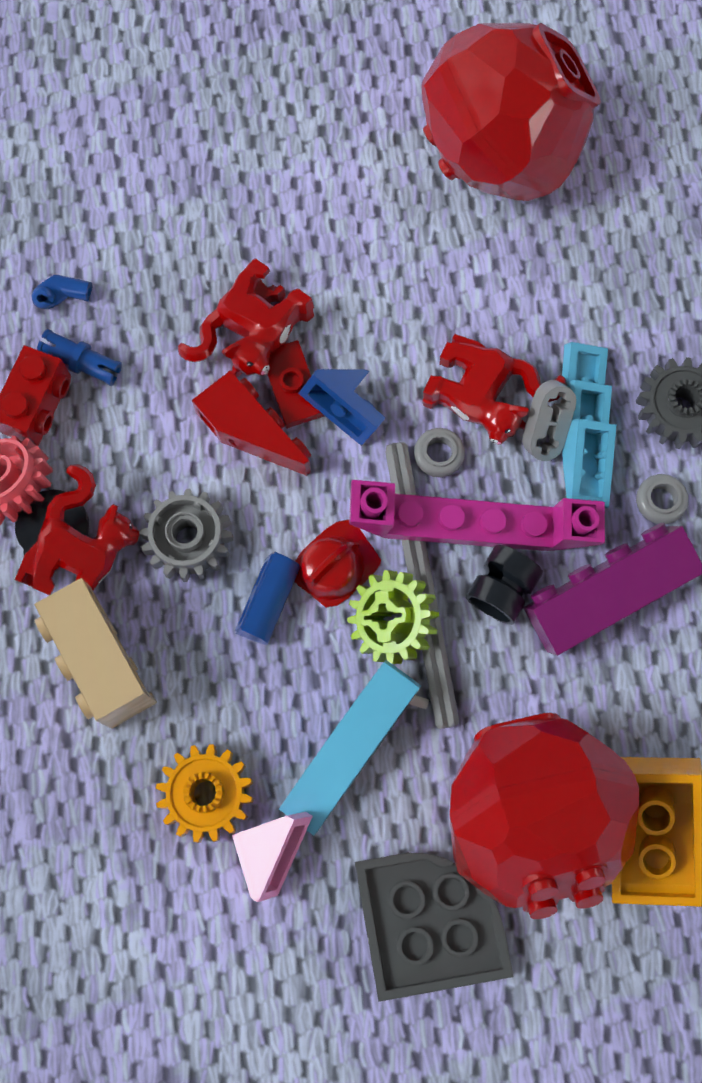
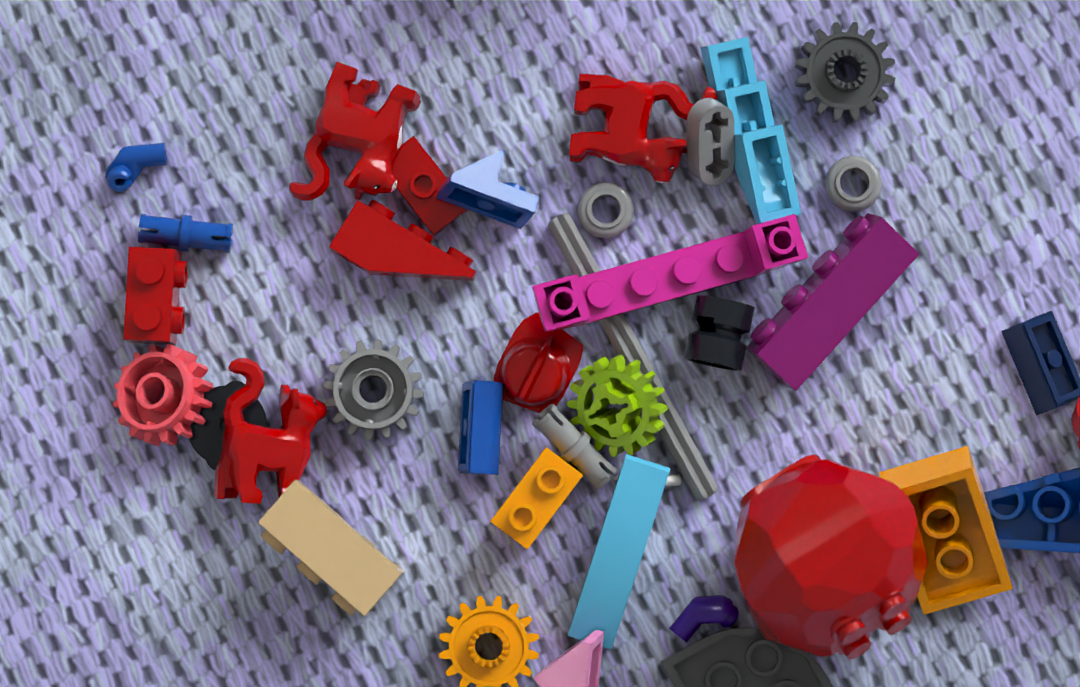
camera: 25 degrees left, 10 degrees up
none -> light orange brick [490,447,583,550]
none -> light grey pin [532,404,617,489]
none -> dark purple arm [669,595,739,643]

